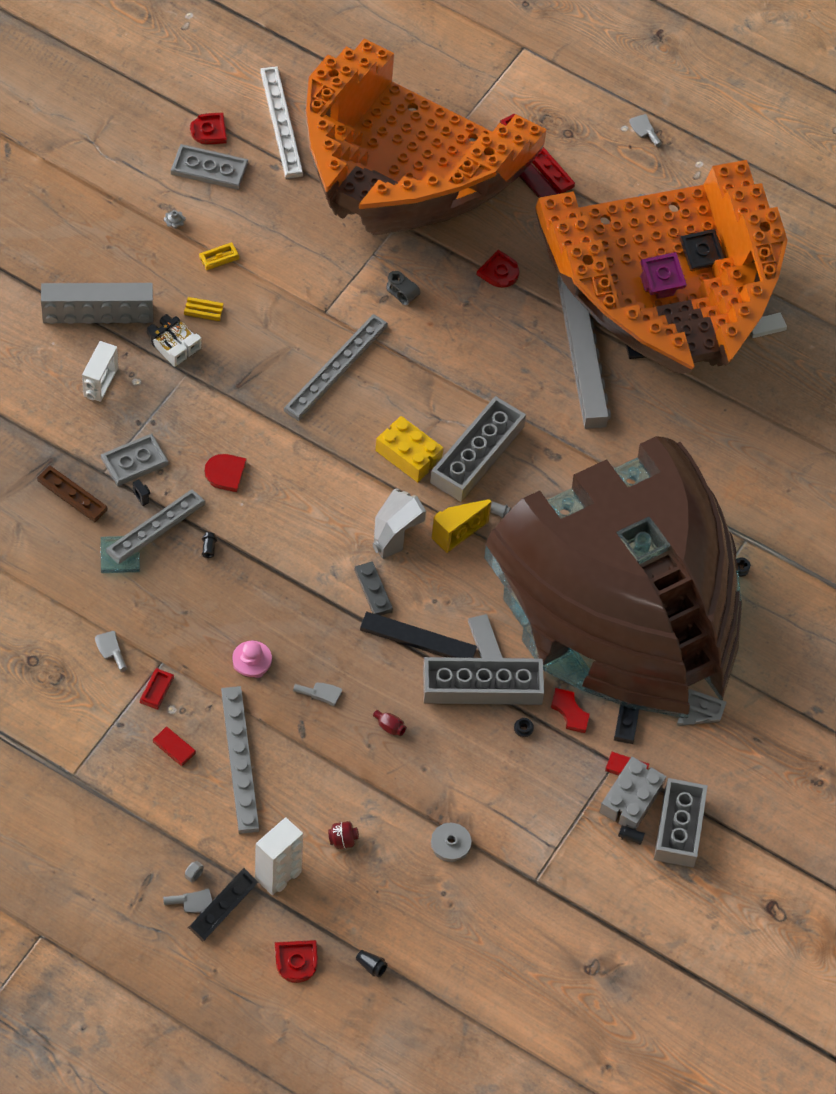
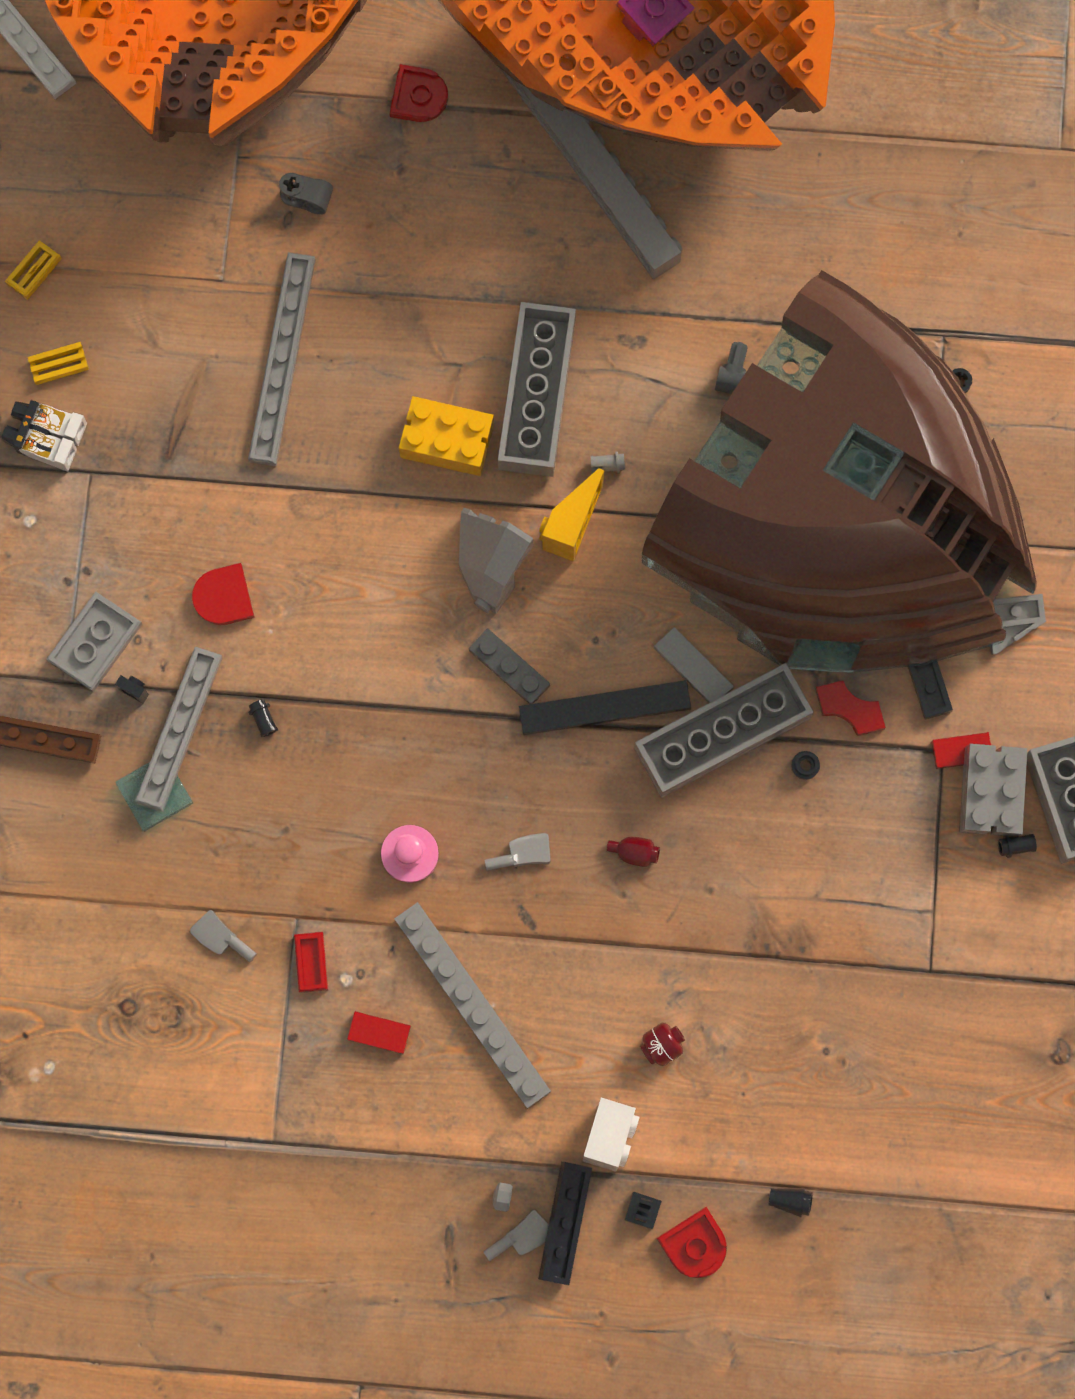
camera: 20 degrees left, 20 degrees up
light grey plate [431,823,472,862] -> none
none -> black tile [625,1192,662,1229]

